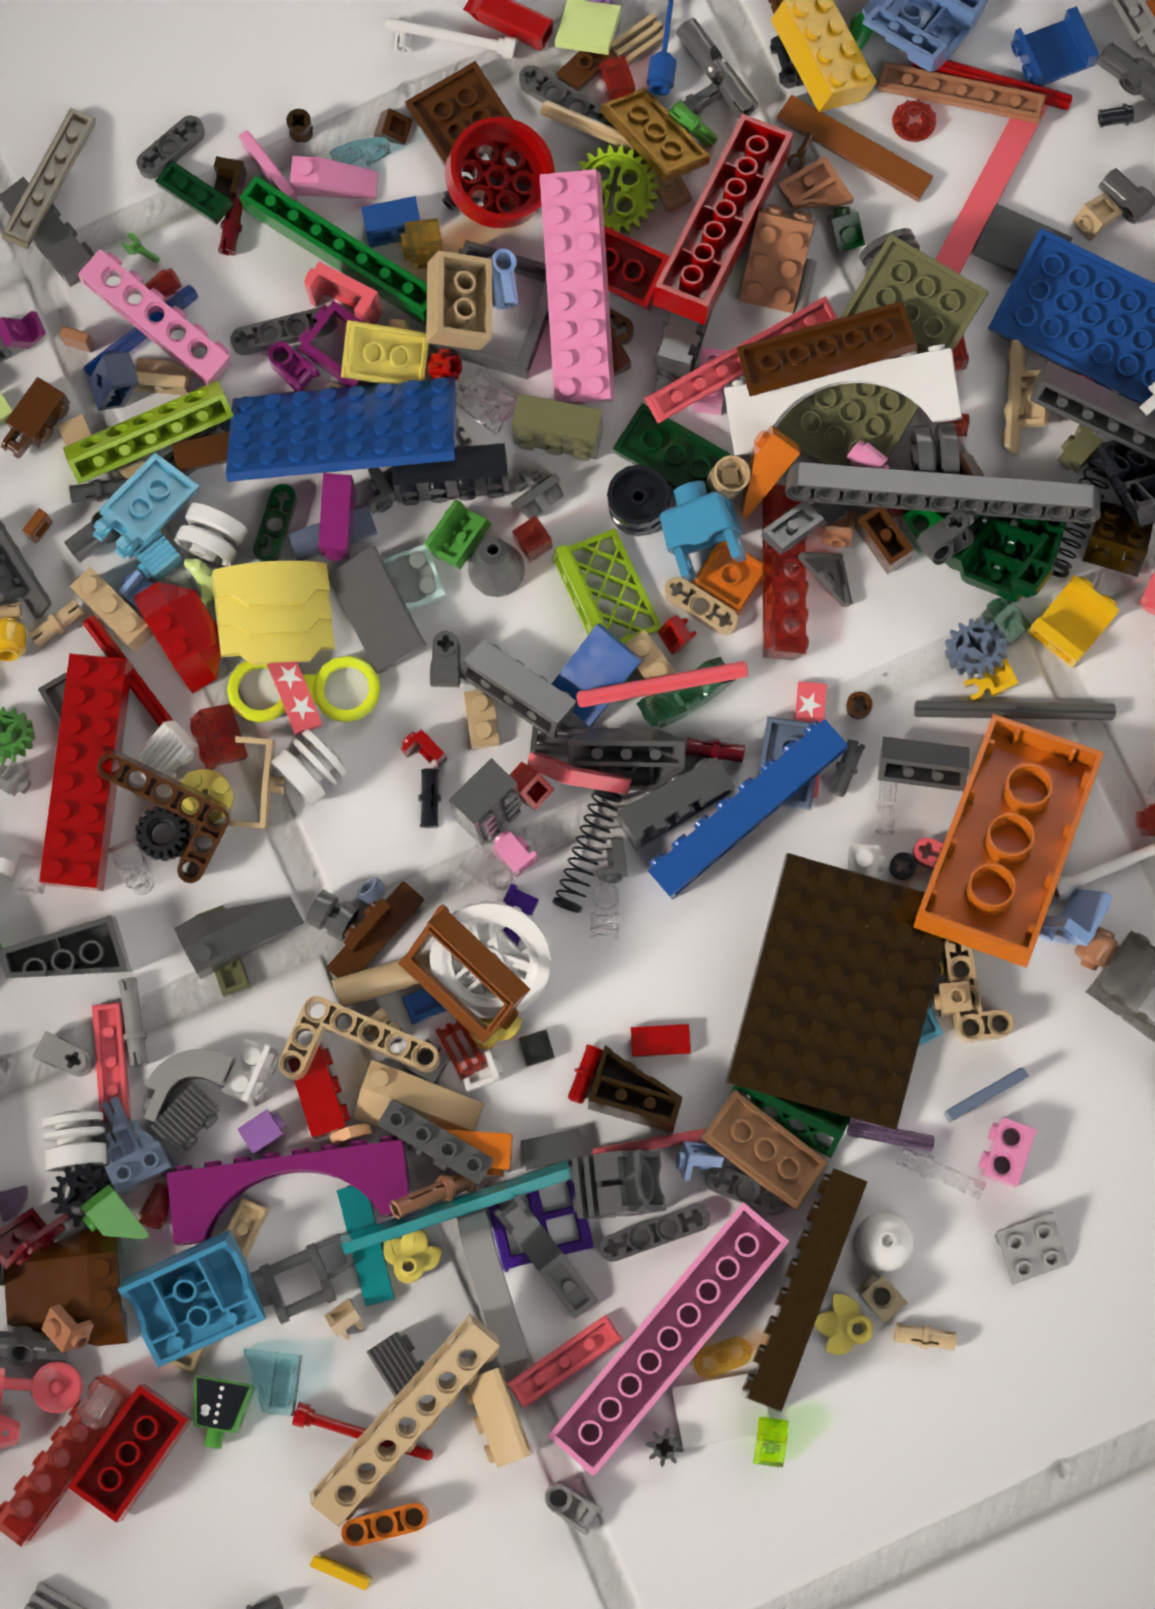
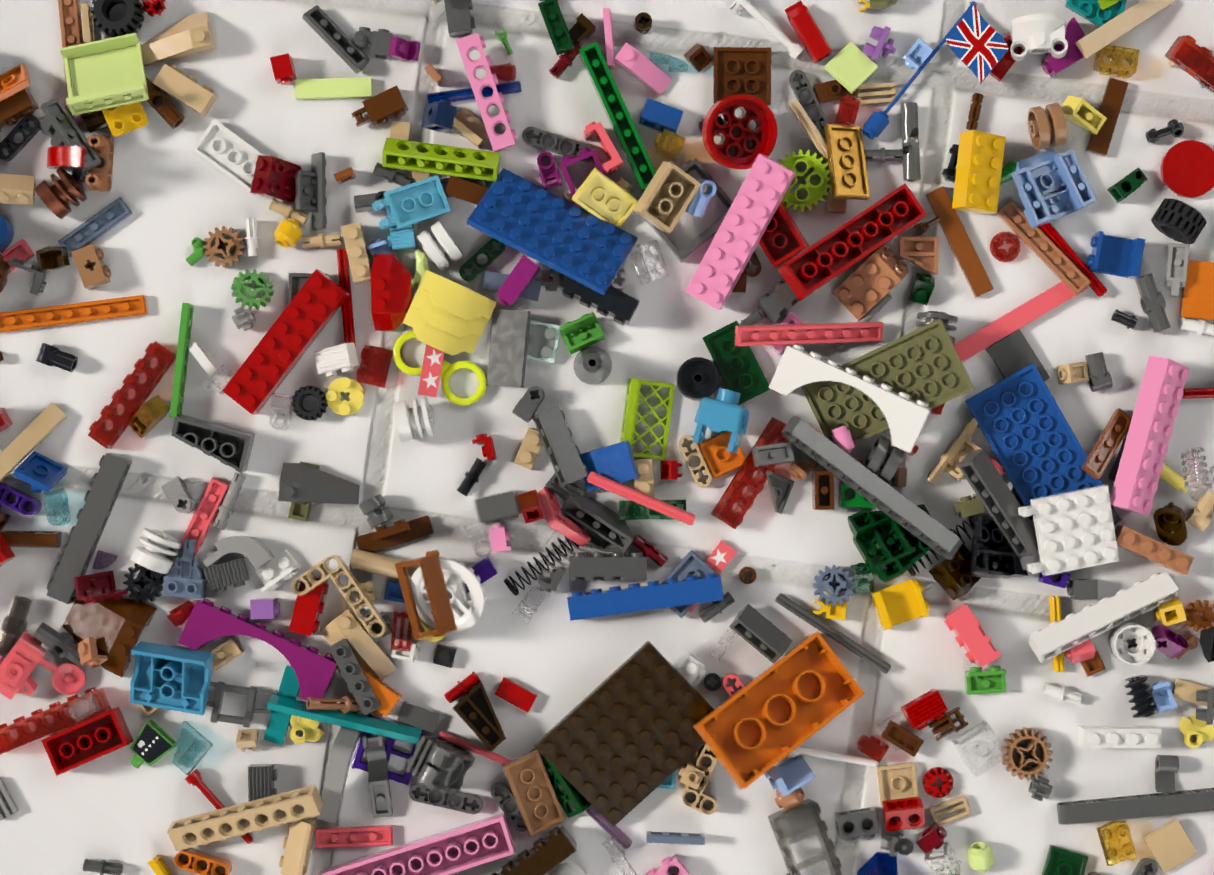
camera: 25 degrees right, 10 degrees up
bright green slope [80,1184,150,1239] -> none
reddish brown beam [97,750,230,883] -> none
tan piece [228,736,286,829] -> none
light nougat tile [330,1123,372,1144] -> none
sand blue tile [357,877,386,905] -> none
red gear [428,349,462,380] -> none
dark grey hips [510,470,564,520] -> none
olive brick [511,393,603,461] -> none
clear red brick [512,515,553,563] -> none
bright green axle [668,99,718,148] -> none
light blue bracket [675,1141,724,1181] -> none
tan wheel [707,455,750,500] -> none
reddish brown plate [737,301,917,397] -> none
orange slope [740,425,800,519] -> none
dark grey piece [917,511,974,565] -> none

